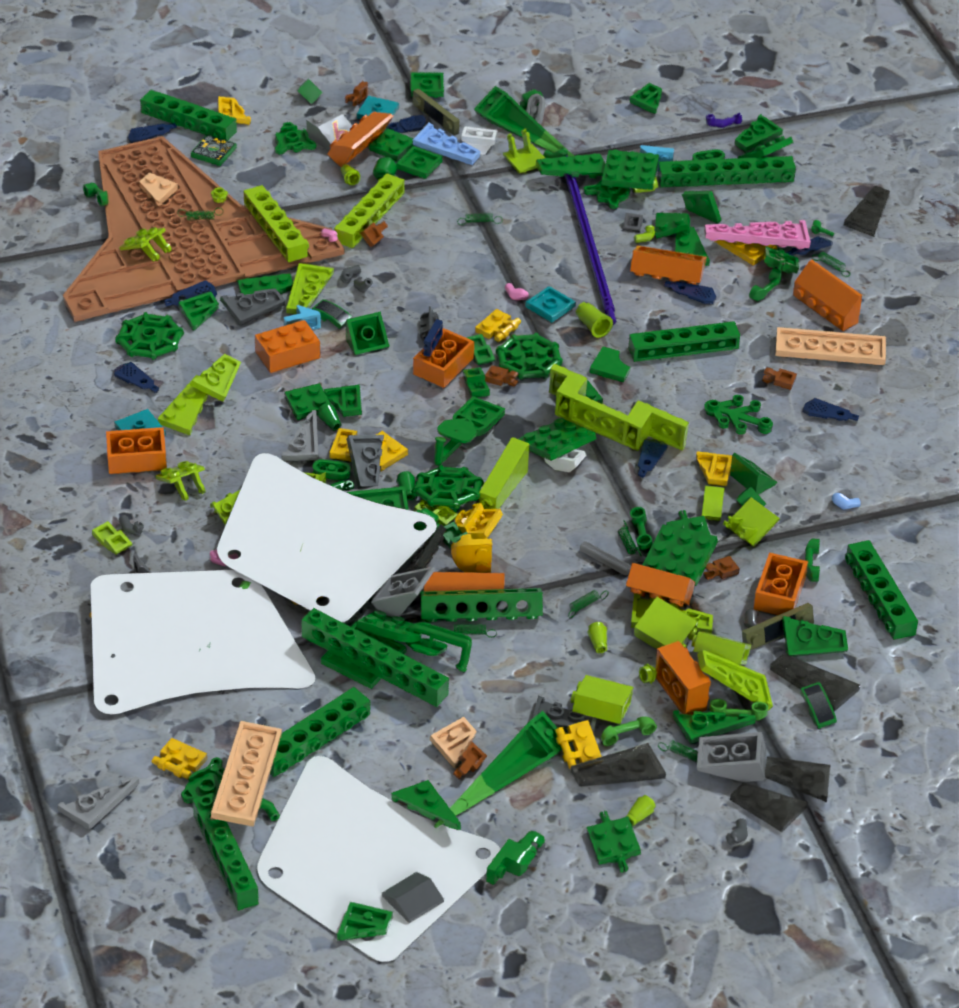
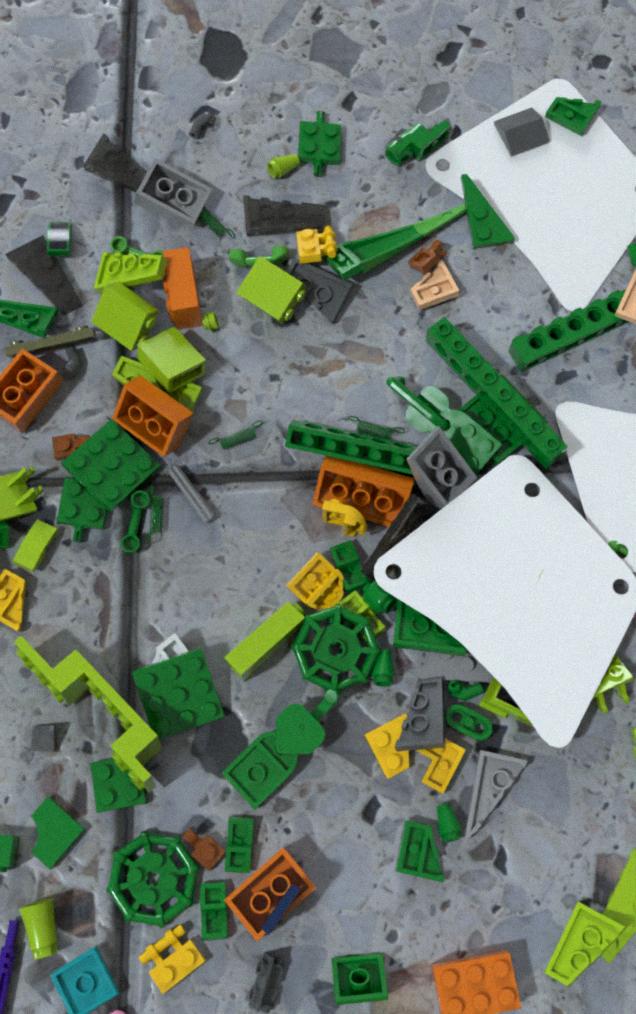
camera: 160 degrees left, 30 degrees up
green plate [284,383,331,420] -> none
lime cone [587,622,608,653] -> none
dark blue piece [638,439,668,478] -> none
green wing [672,710,756,744] -> none
clear smoke wing [730,782,808,832] -> none

